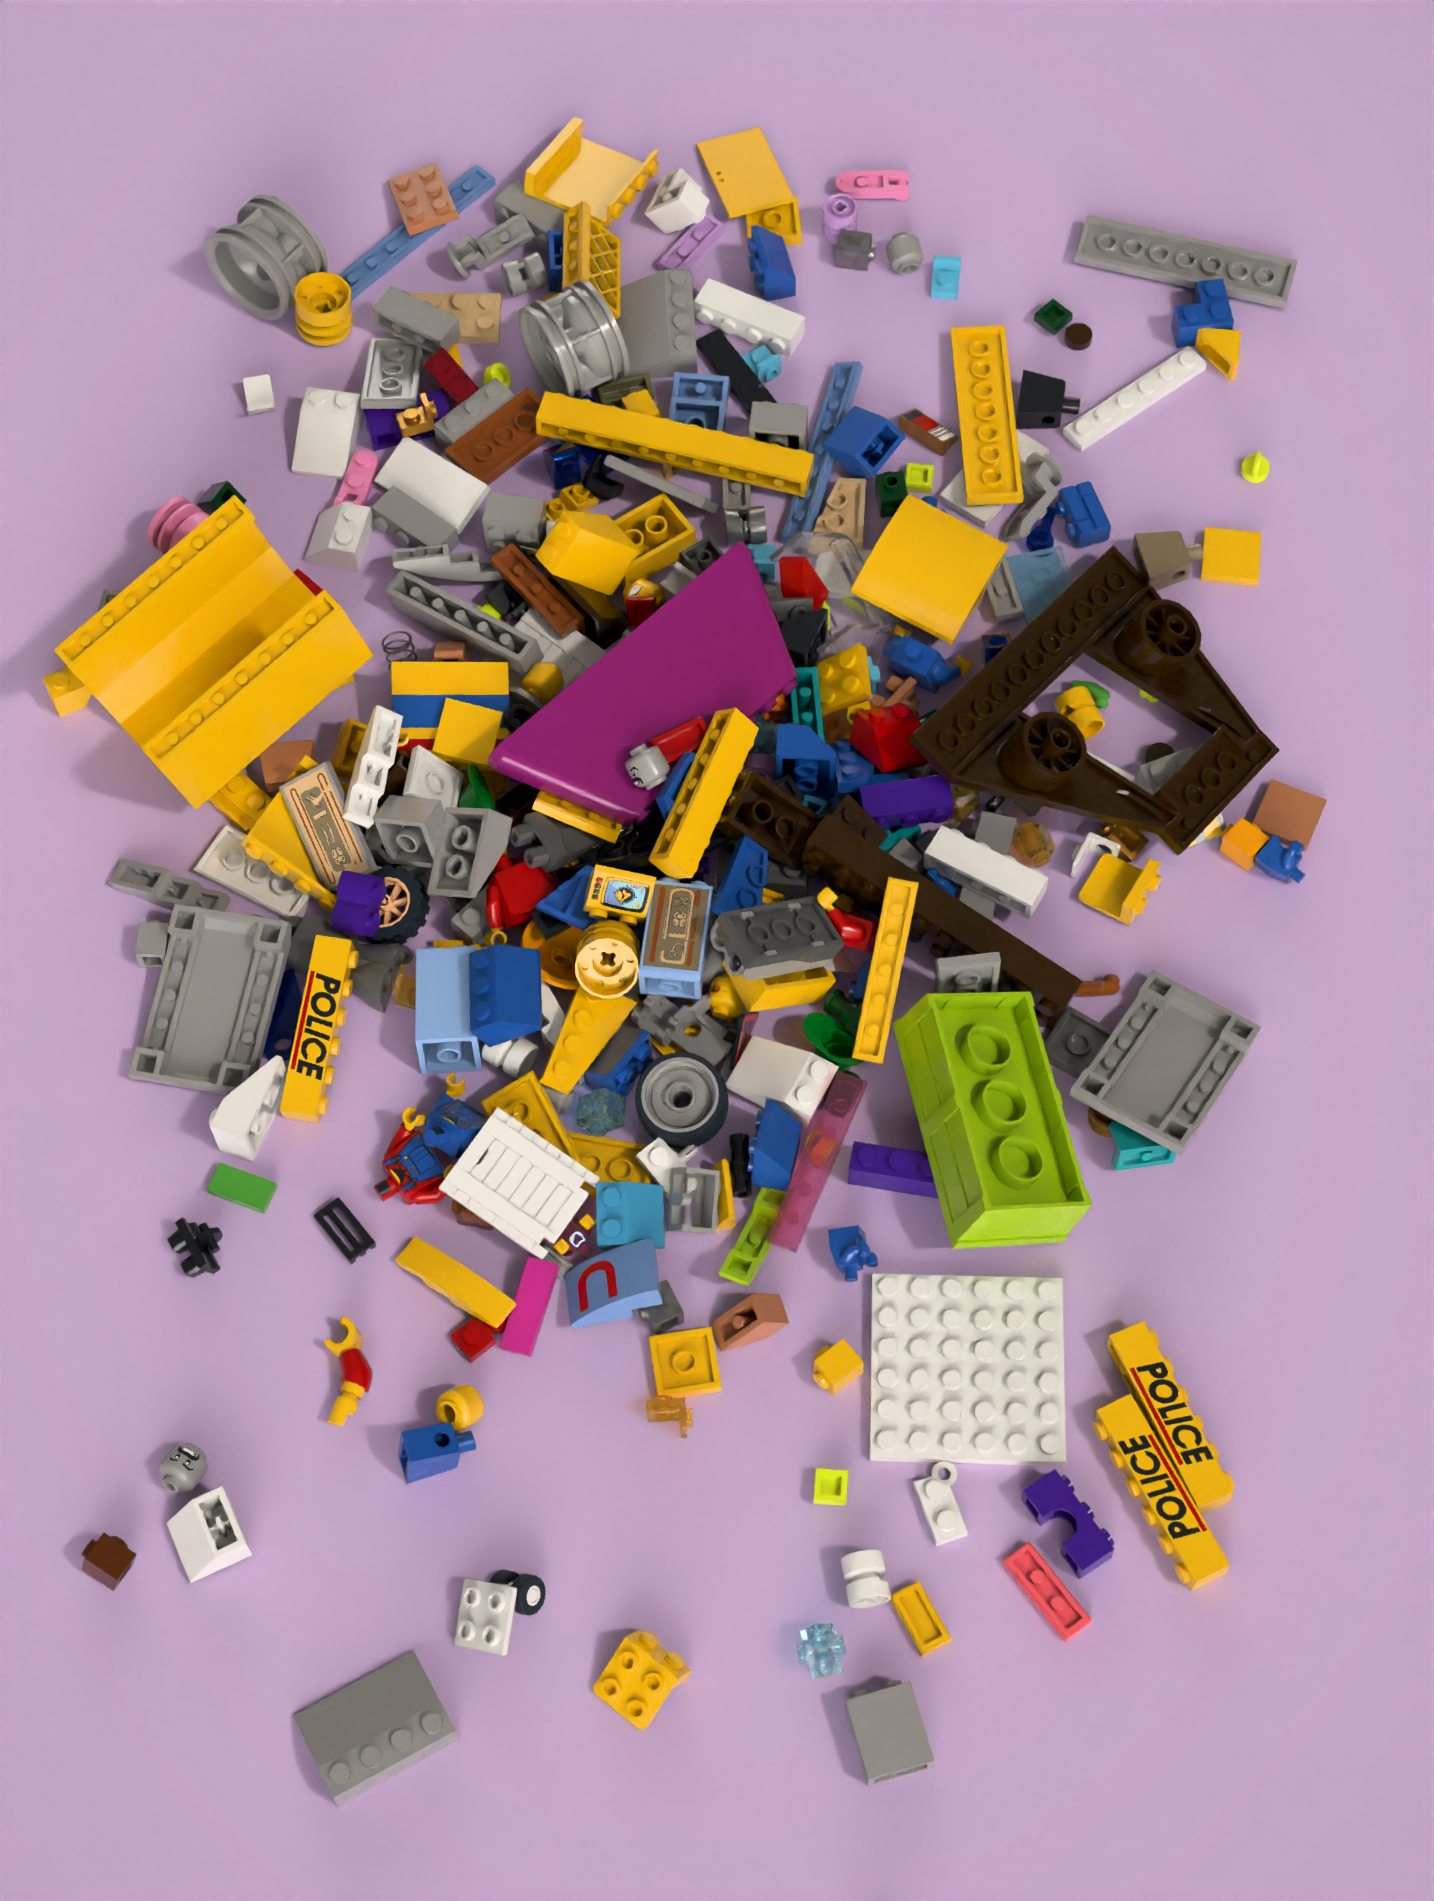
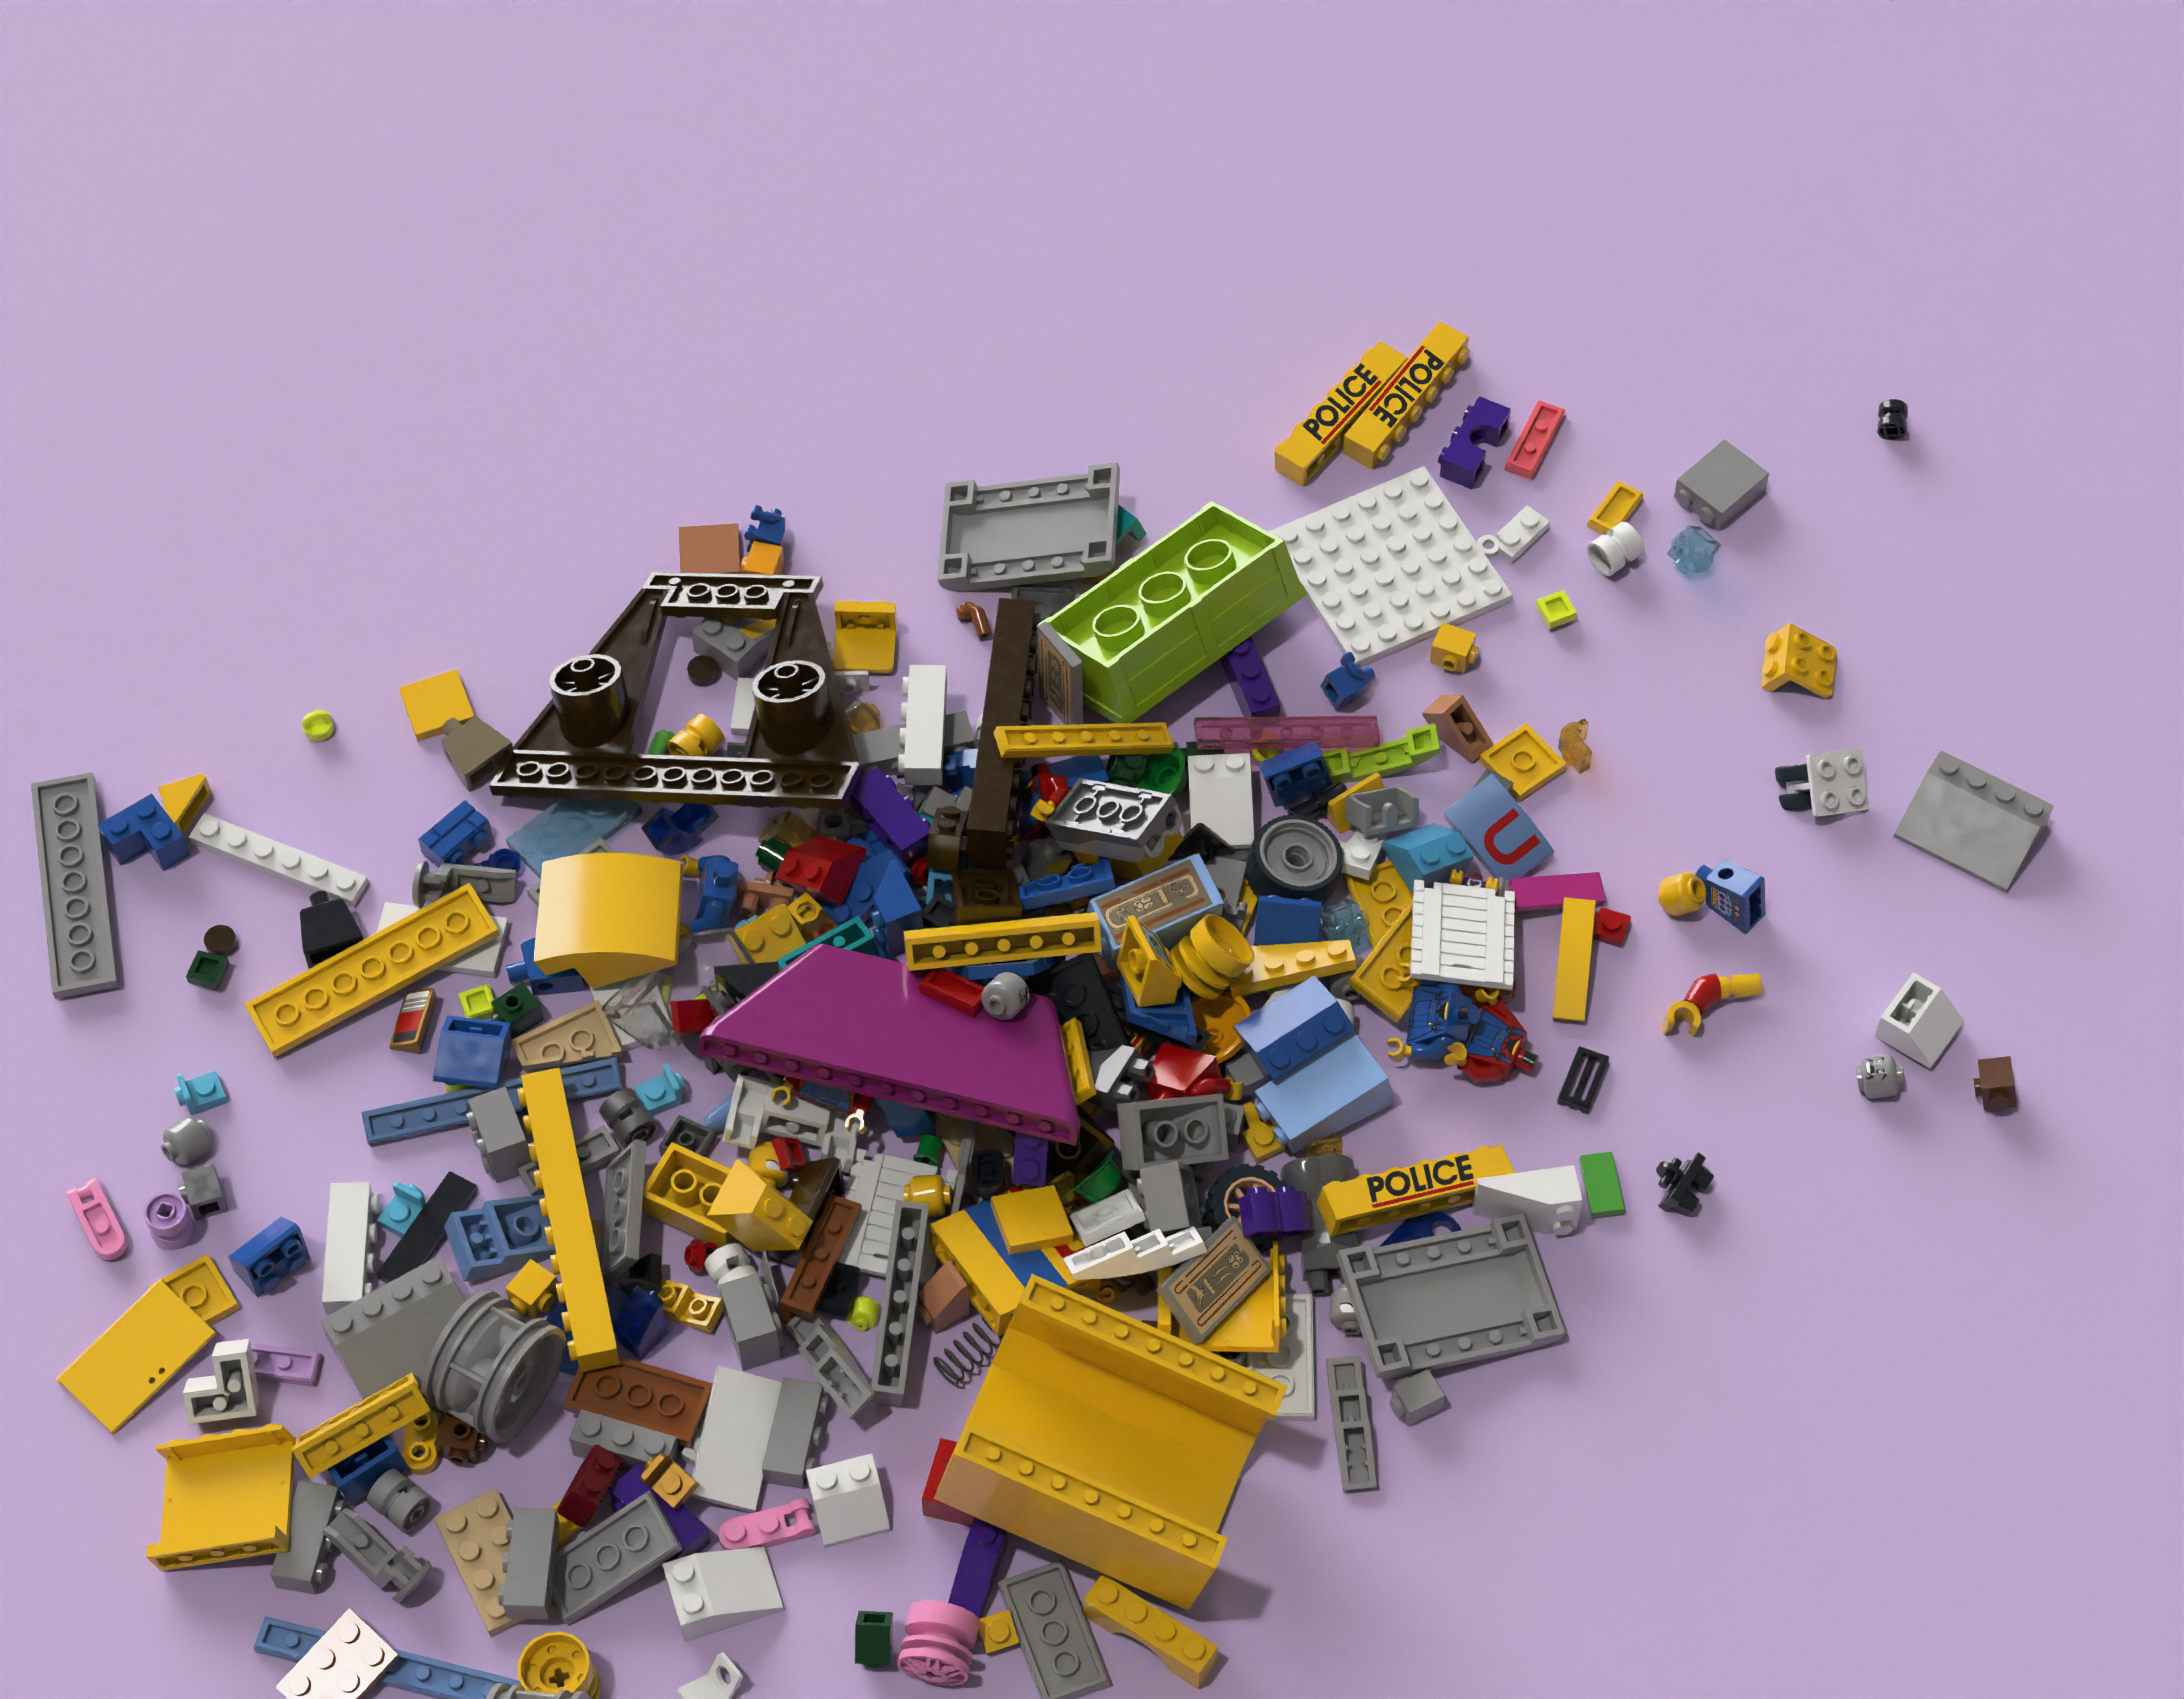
camera: 120 degrees left, 5 degrees down
neon yellow tile [483,362,511,388] -> none

